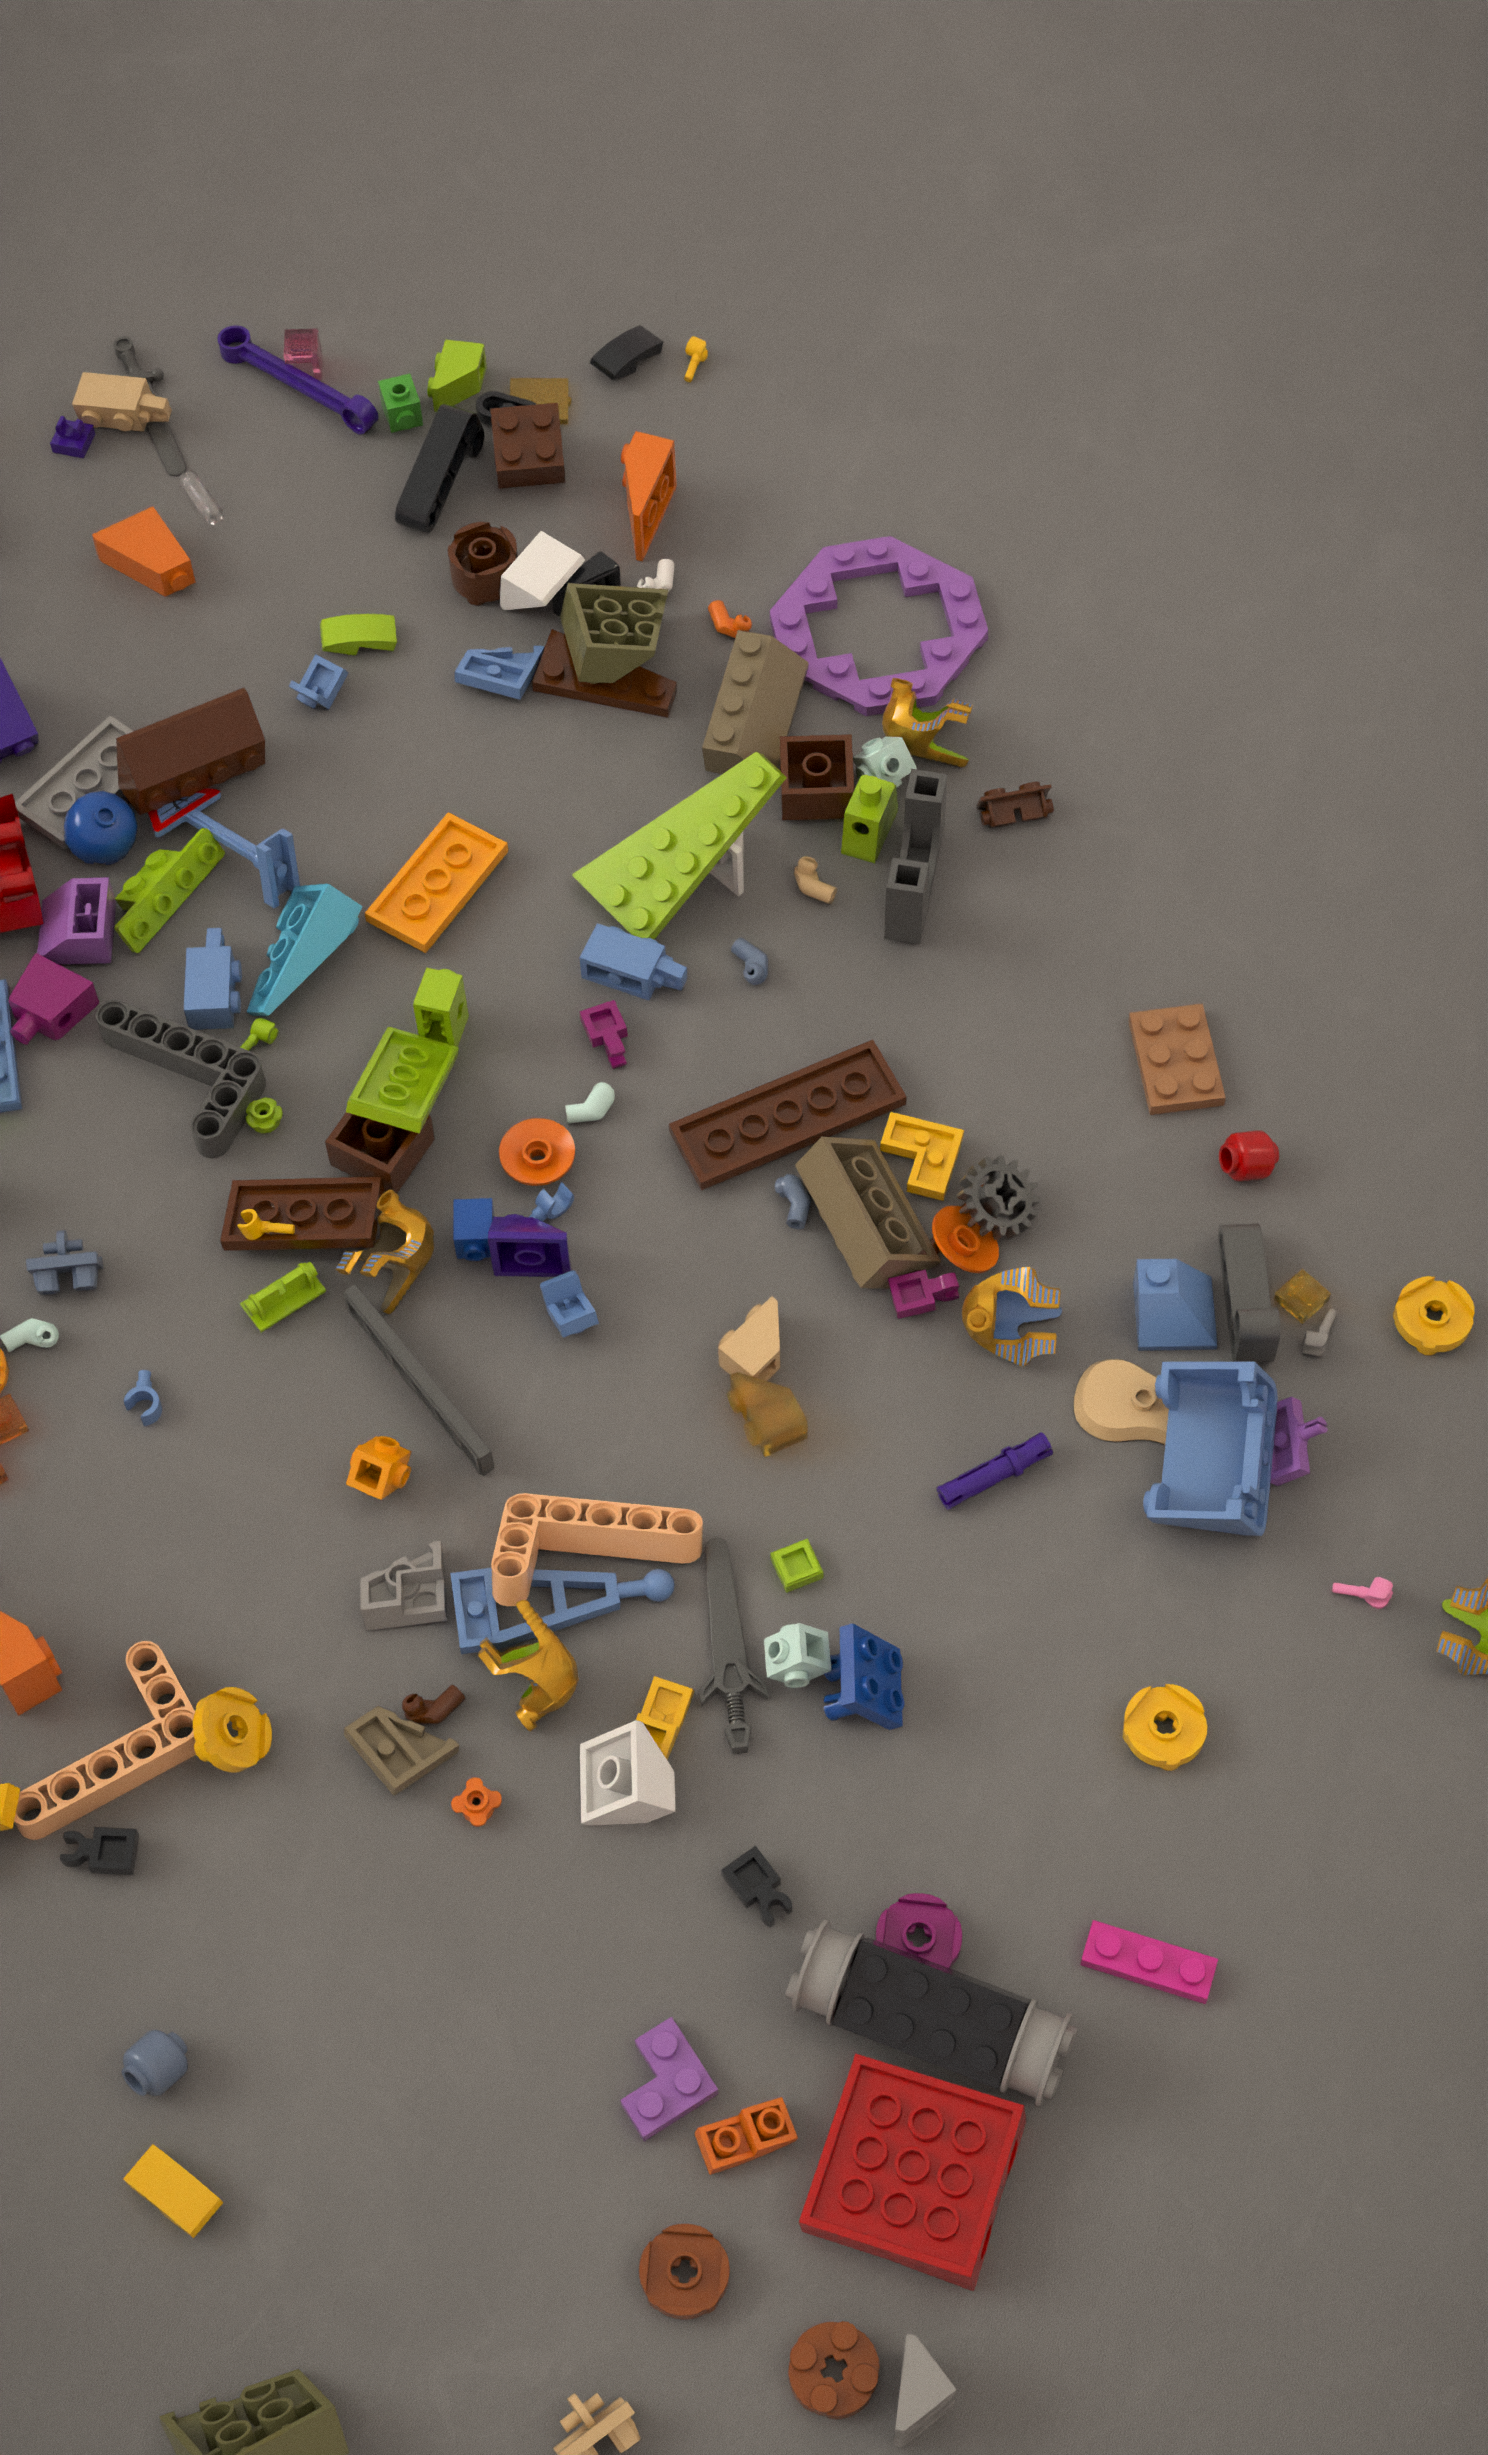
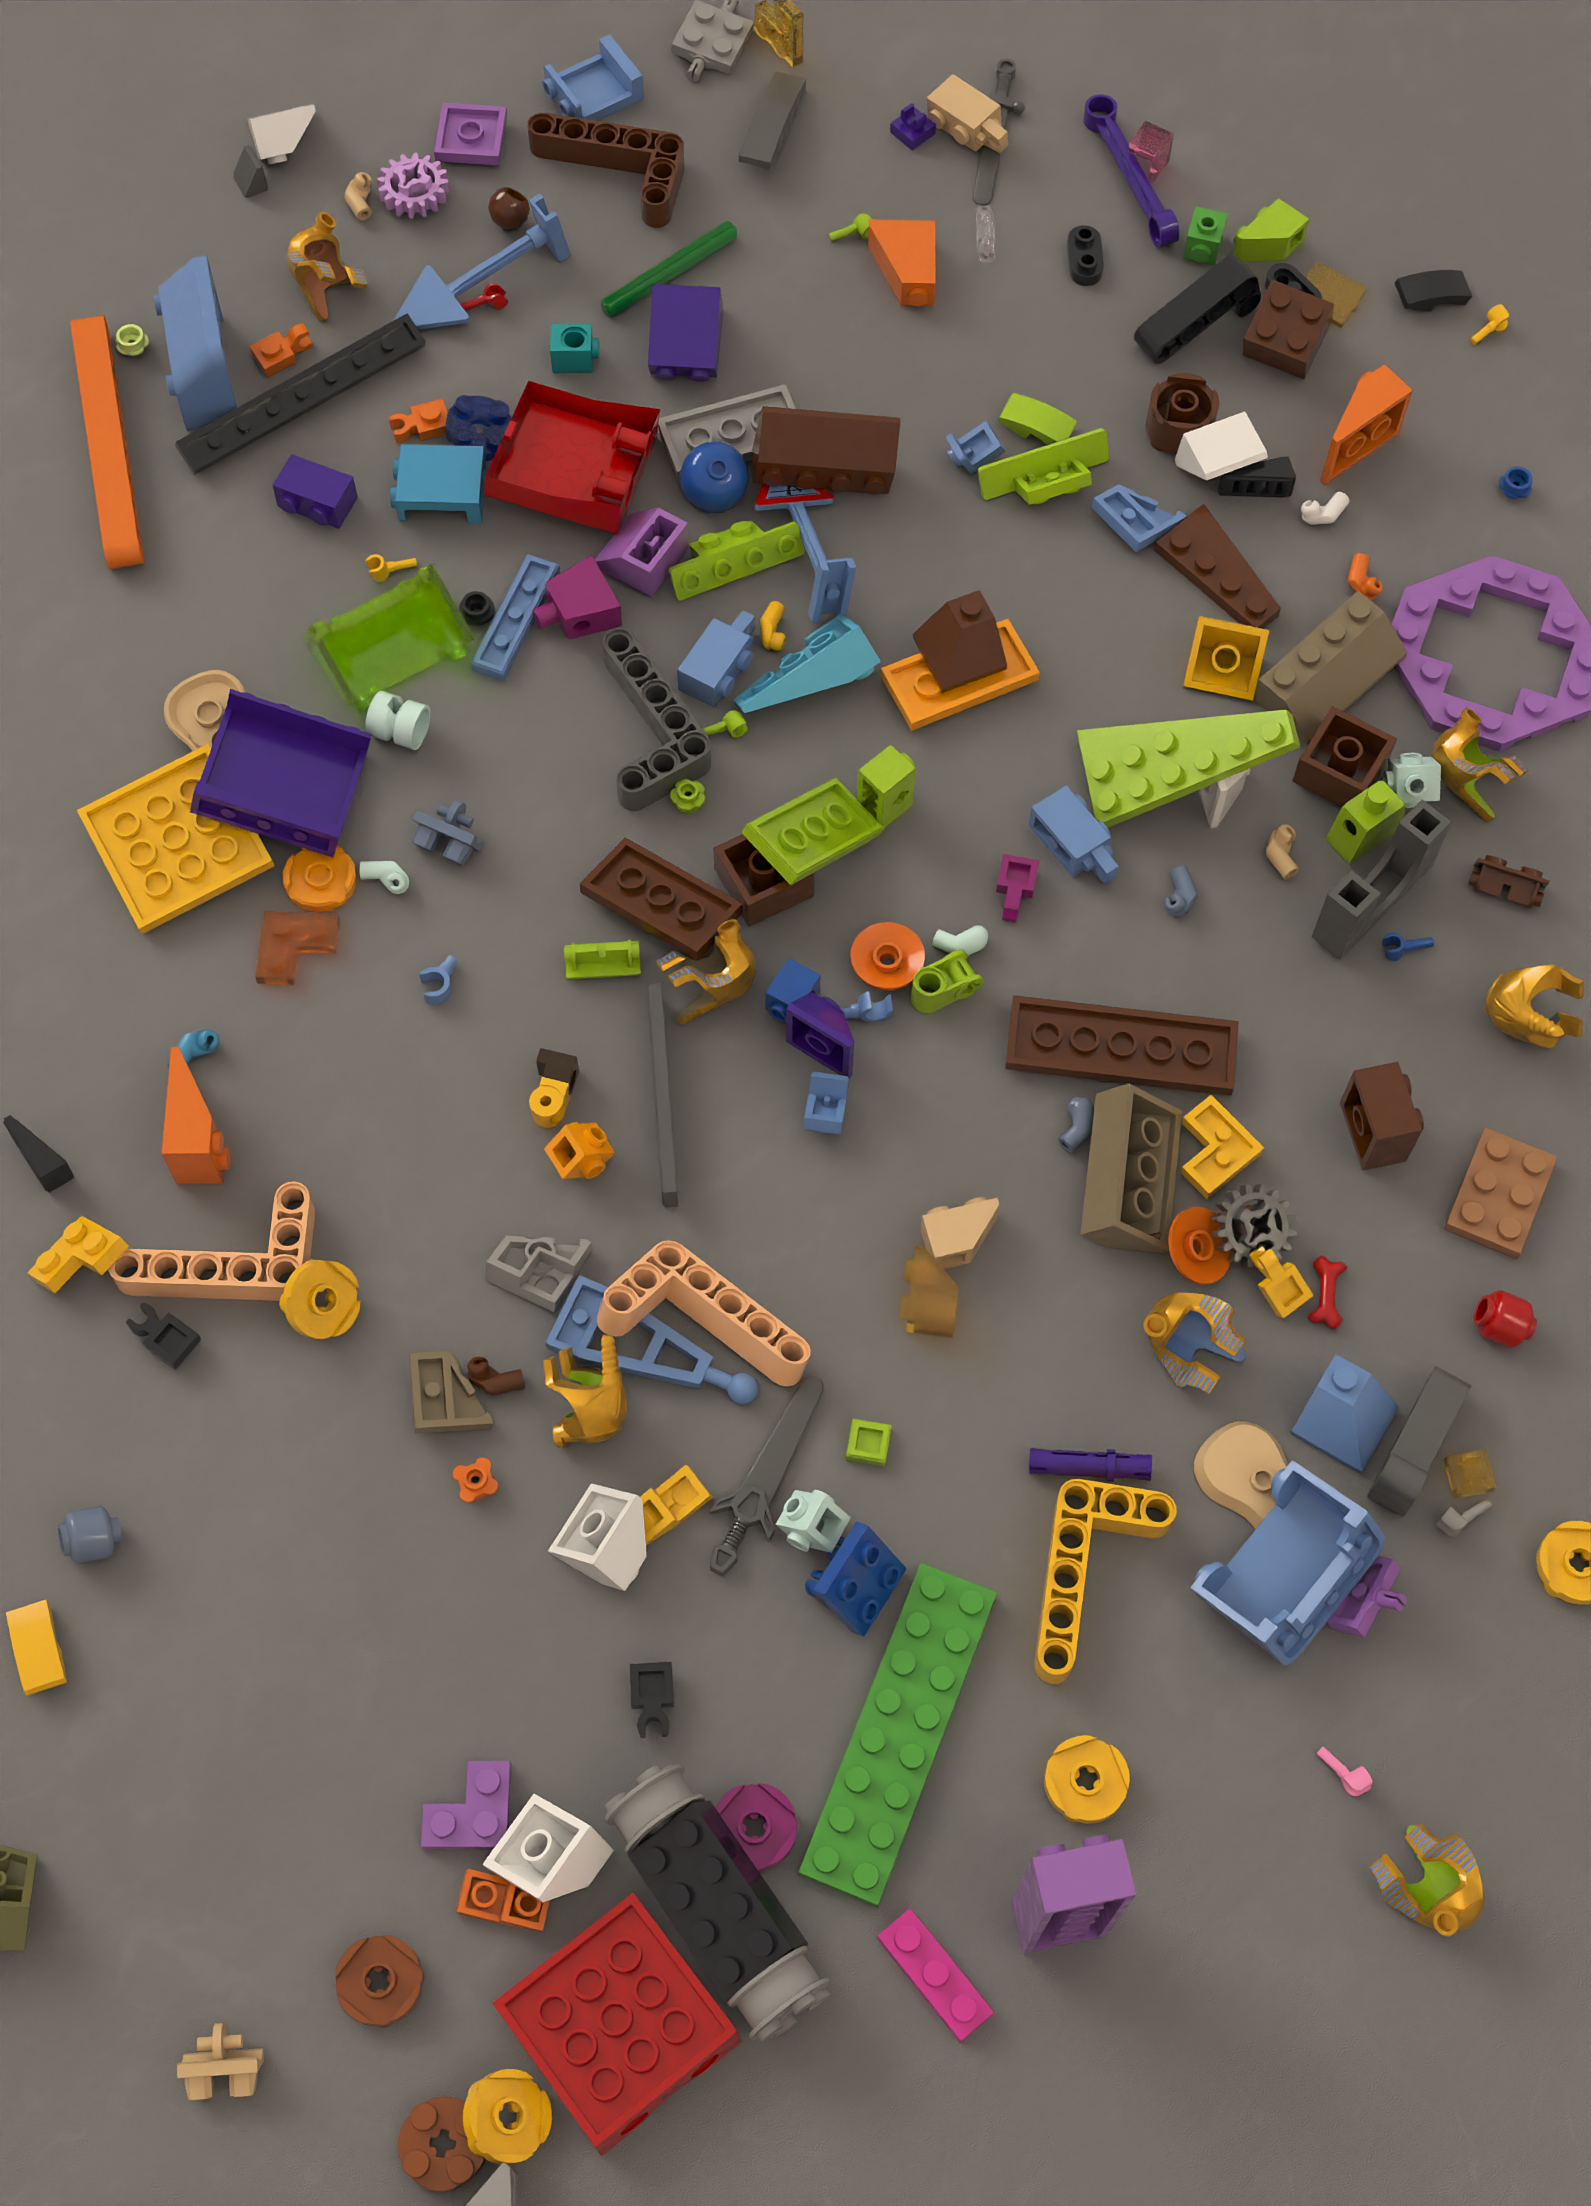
camera: 30 degrees right, 5 degrees up
yellow hand [237,1209,295,1240] -> none
olive wedge [560,583,669,684] -> none
magenta plate [888,1269,959,1319] -> none
none -> yellow plate [463,2069,552,2164]
none -> white slope [483,1794,614,1902]
none -> leg [529,1048,579,1128]
none -> yellow arm [760,601,786,652]
none -> bright green plate [798,1563,997,1908]
none -> lime hand [829,213,872,241]
none -> lime piece [910,949,984,1014]
none -> reddish brown slope [913,590,1007,693]
none -> lime bracket [978,428,1109,505]
none -> medium lavender brick [1011,1835,1136,1954]
none -> yellow beam [1034,1479,1177,1684]
none -> black plate [1067,225,1104,286]
none -> yellow slope [1183,616,1269,701]
none -> yellow plate [1249,1246,1314,1319]
none -> red piece [1308,1256,1347,1329]
none -> reddish brown brick [1340,1061,1424,1171]
none -> blue hand [1382,933,1434,961]
none -> pearl gold piece [1485,964,1584,1048]
none -> blue plate [1499,466,1533,499]

